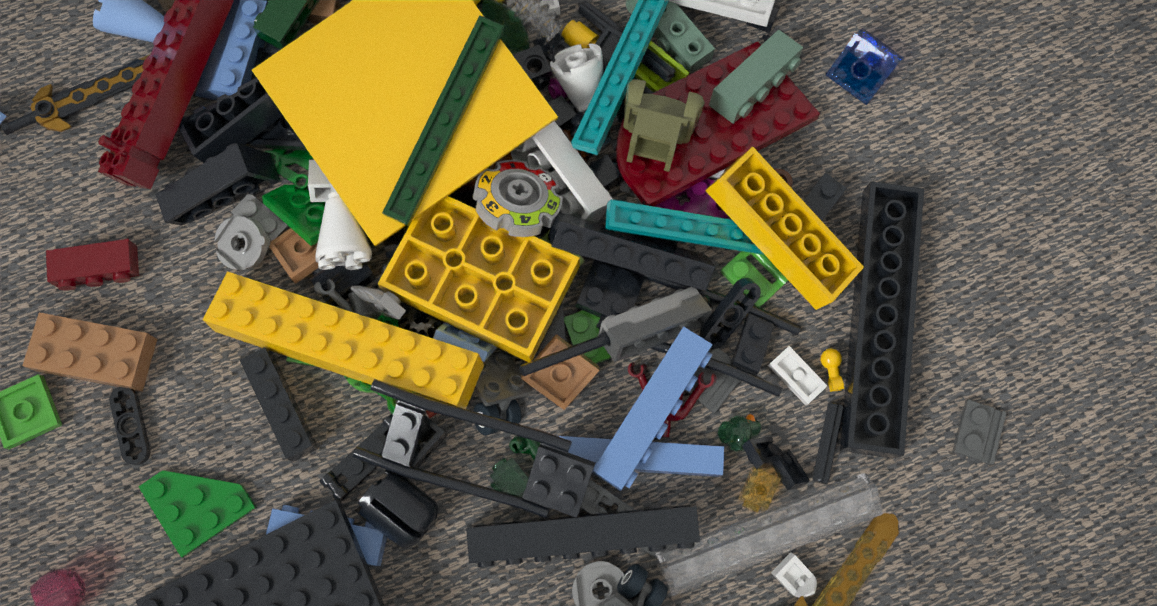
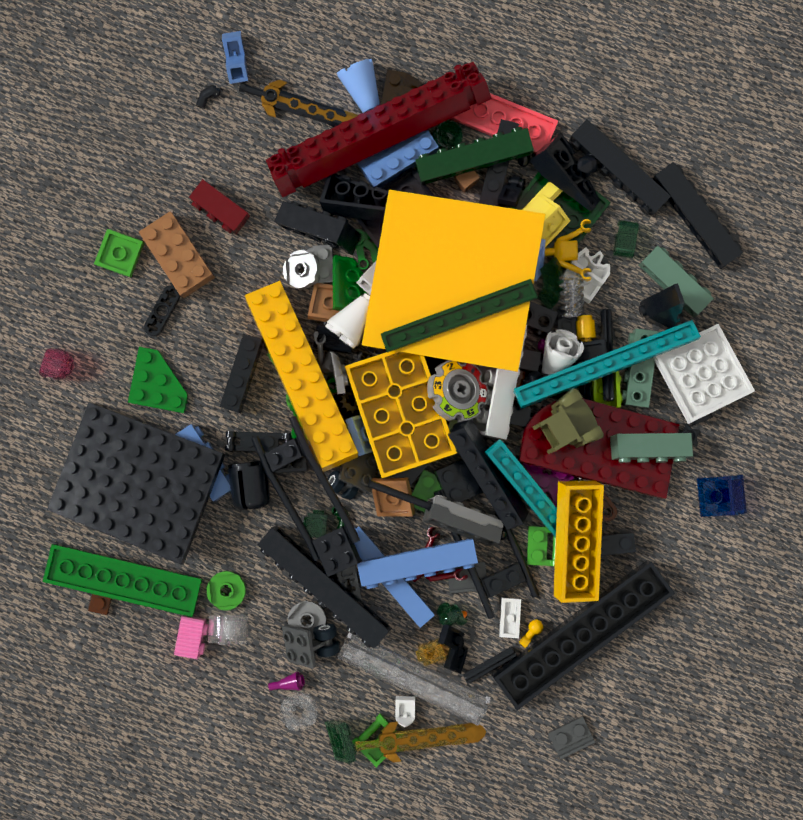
camera: 55 degrees right, 10 degrees up
black beam [699,278,761,349] -> none

